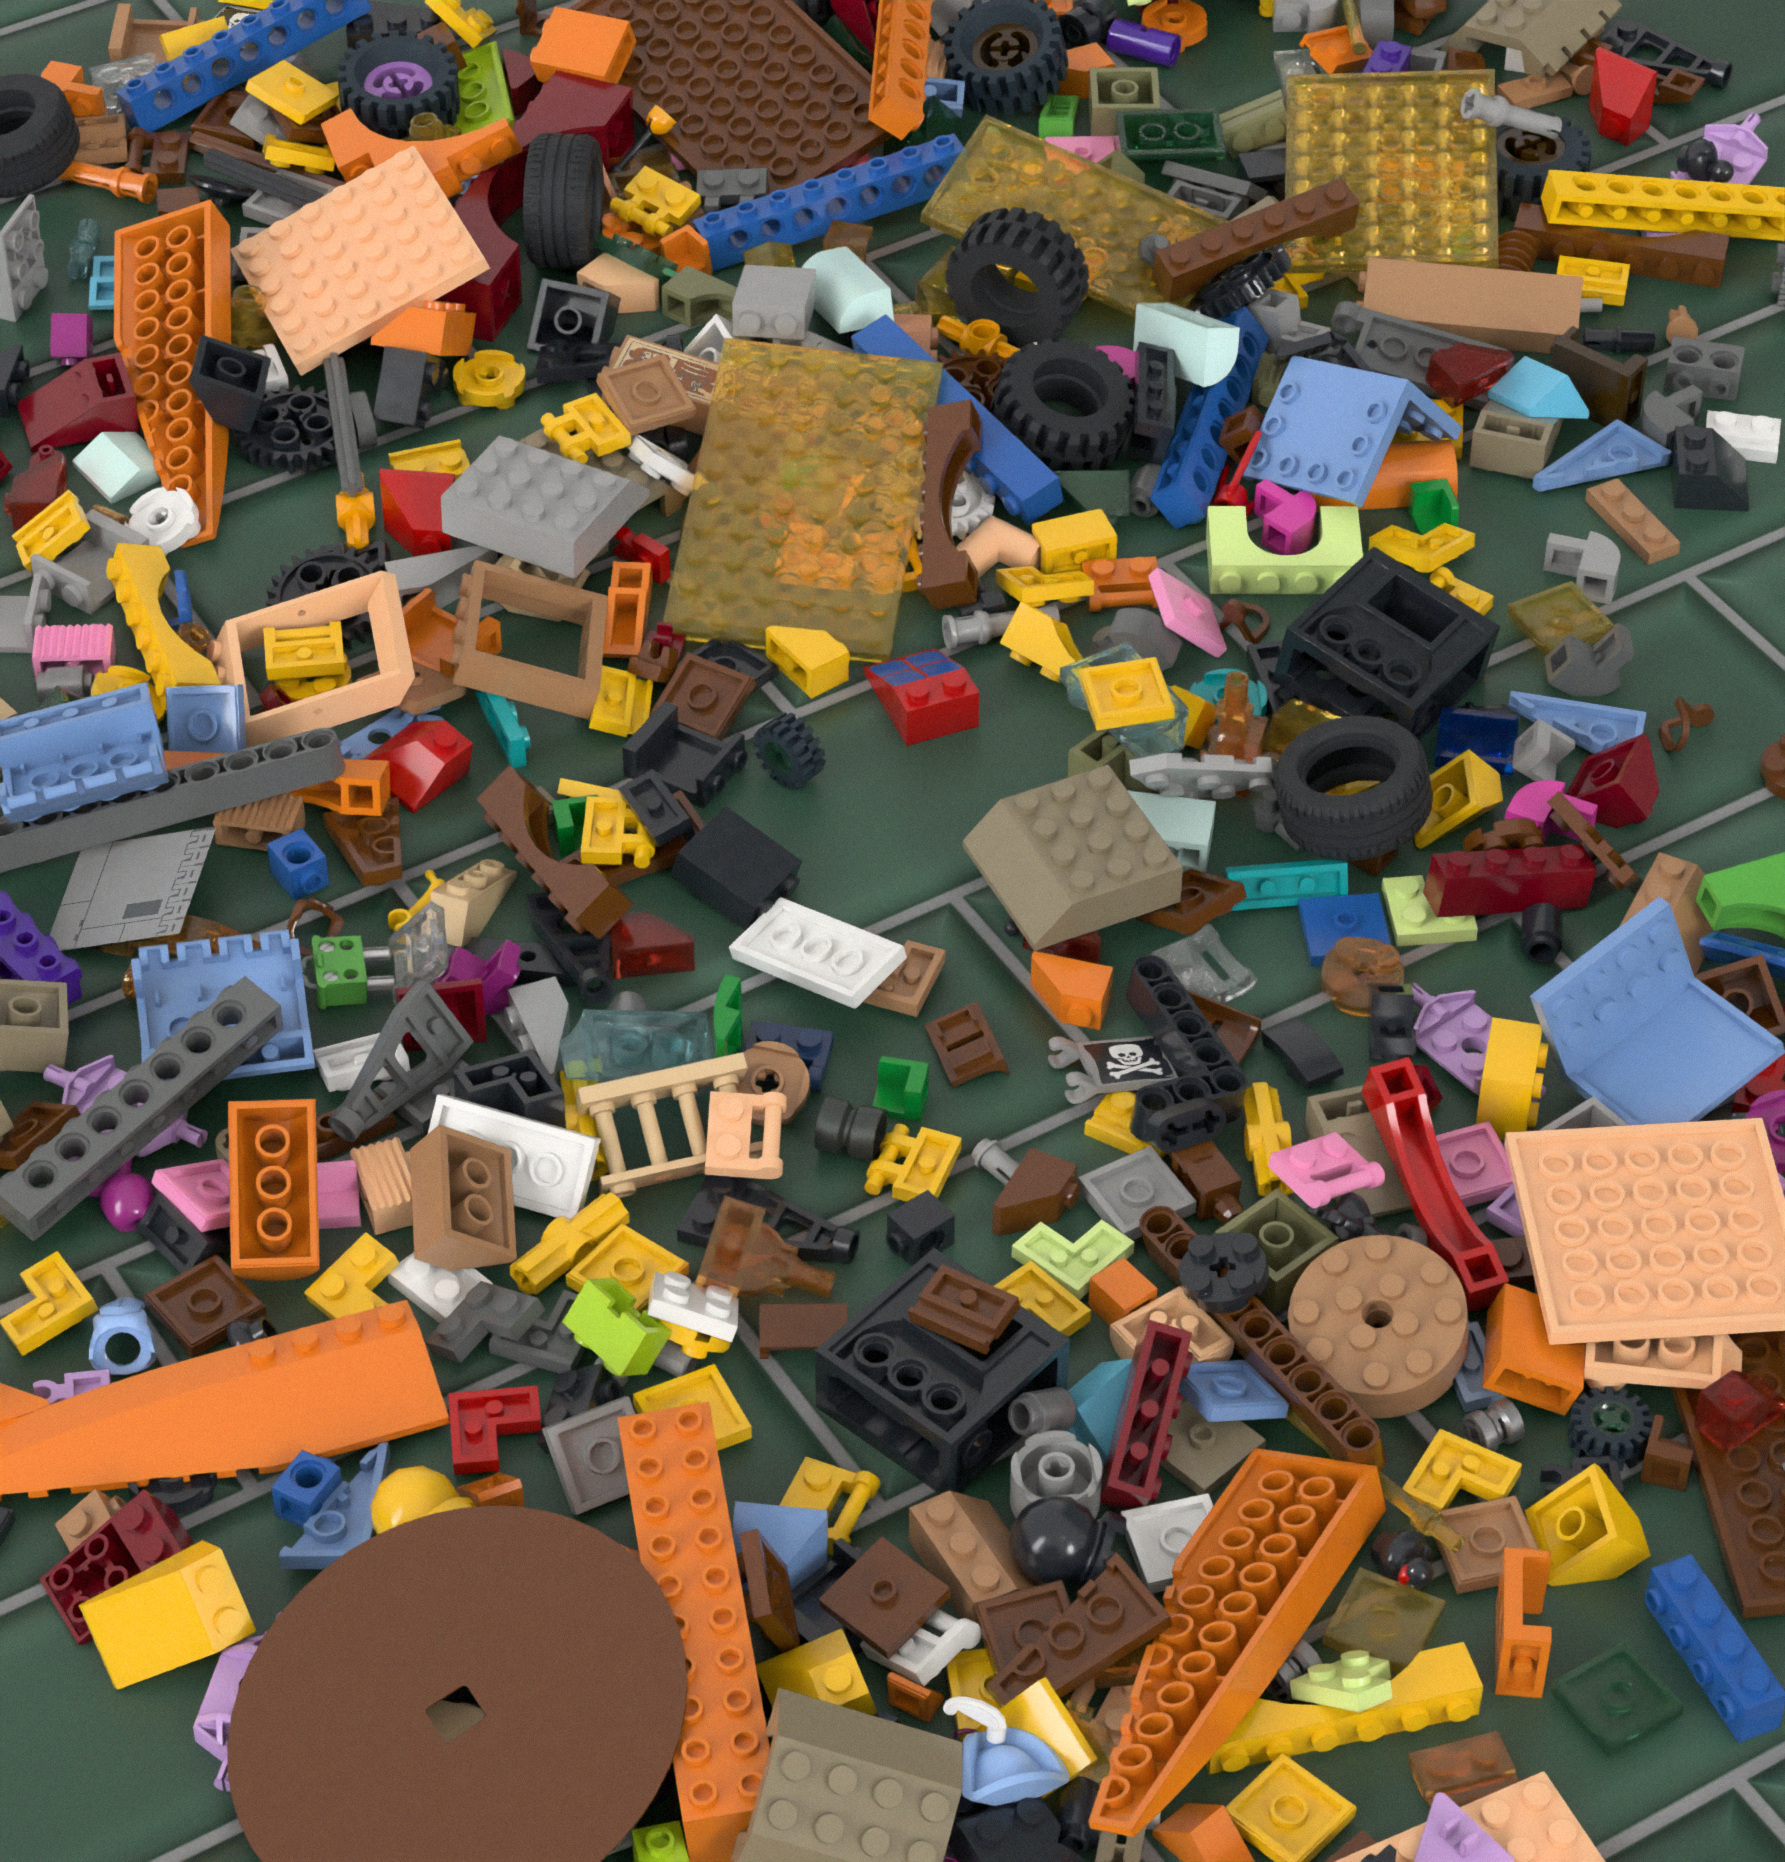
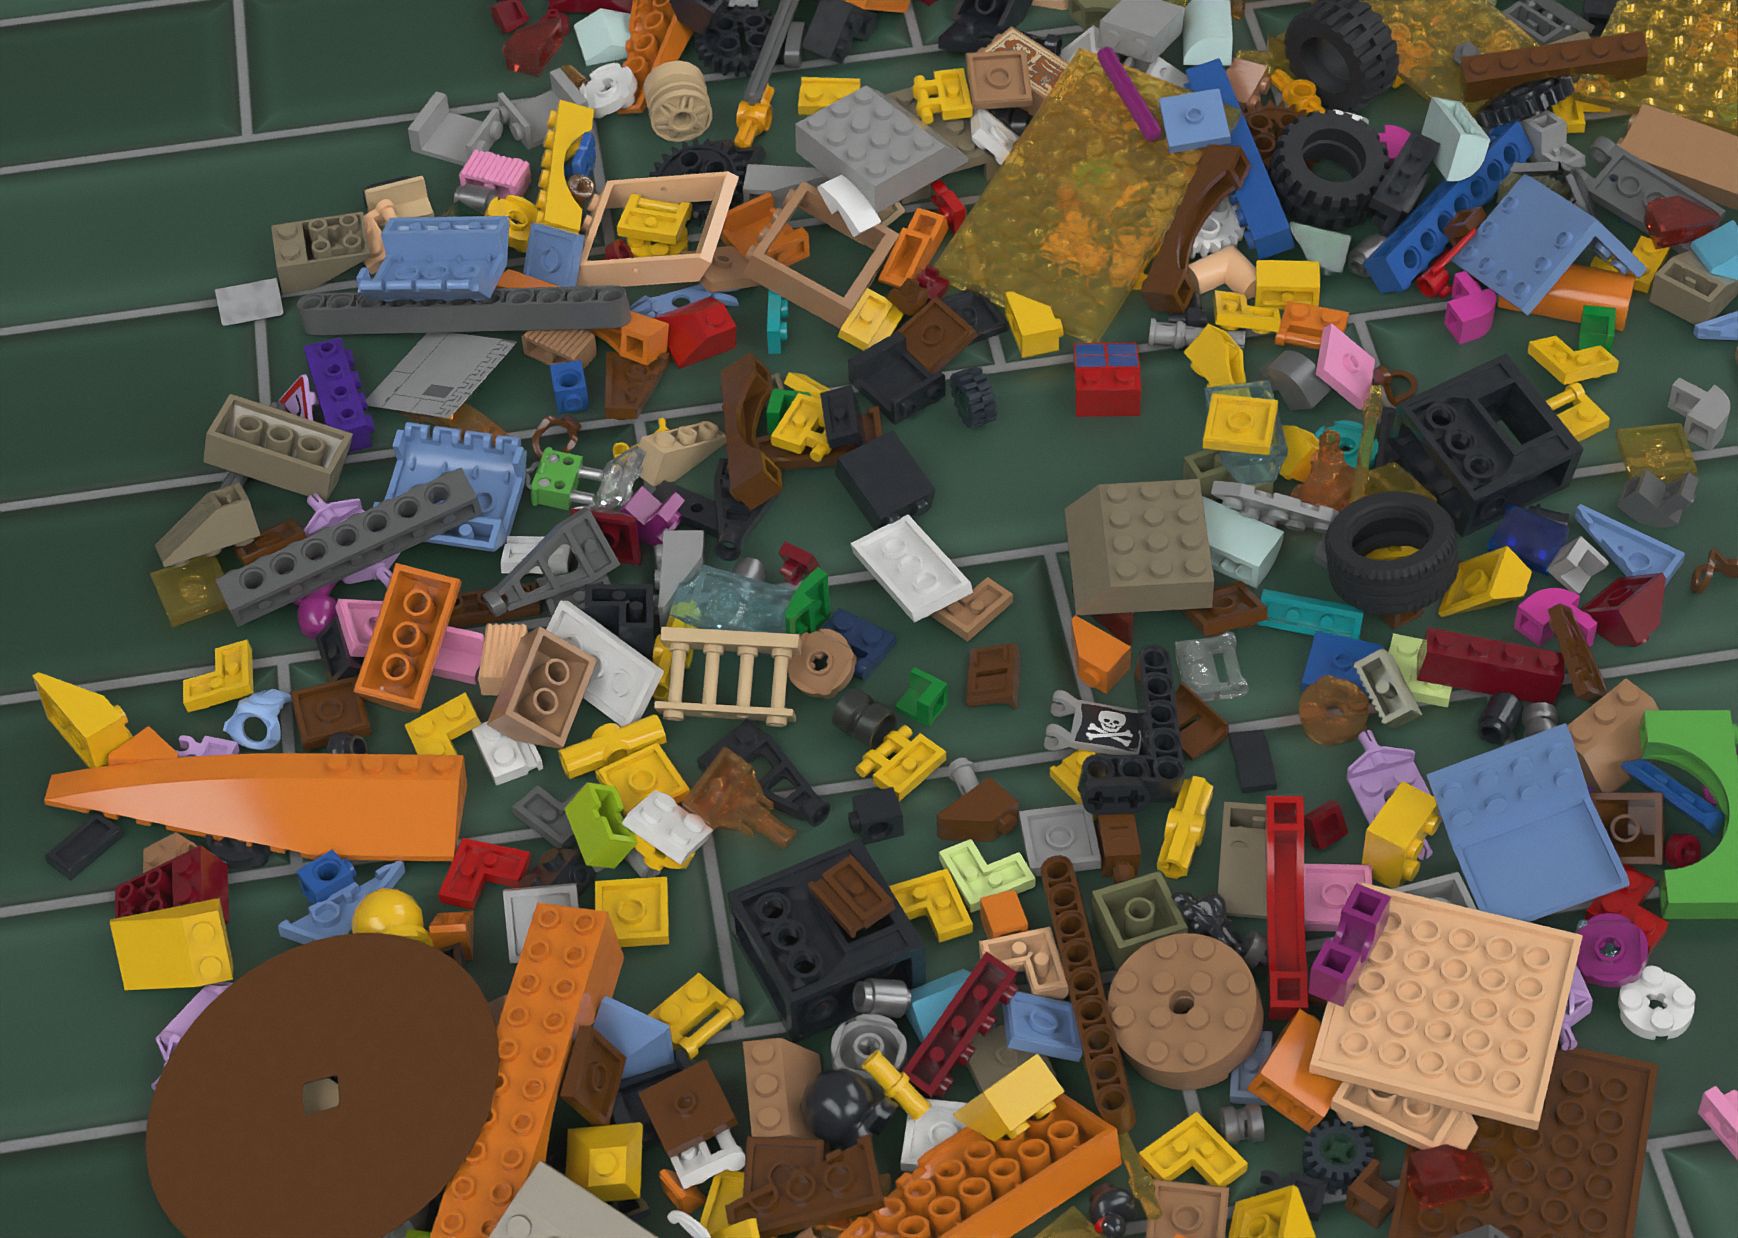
camera: 25 degrees right, 5 degrees up
yellow plate [12,490,91,574] -> none
red slope [379,468,458,557] -> none
dark grey plate [425,1281,545,1363] -> none
yellow plate [453,350,526,409] -> none
clear red slope [609,911,695,979] -> none
light nougat plate [705,1091,787,1179] -> none
reddish brown hinge [759,1303,848,1359] -> none
black plate [1179,1232,1269,1313] -> none
yellowish green arch [1206,506,1363,594] -> none
bright pink plate [1268,1132,1385,1208] -> none
black brick [1368,983,1416,1060] -> none
reddish brown plate [1462,818,1545,852] -> none
none -> tan wheel [643,61,713,142]
none -> dark red tile [778,541,820,586]
none -> white slope [817,175,881,237]
none -> yellow pin [861,1050,931,1121]
none -> yellow slope [953,1053,1064,1142]
none -> magenta axle [1097,47,1161,142]
none -> medium blue plate [1159,88,1231,153]
none -> magenta arch [1308,883,1391,1007]
none -> clear yellow bar [1349,385,1383,504]
none -> olive brick [1353,649,1422,730]
none -> flat silver wheel [1522,702,1558,738]

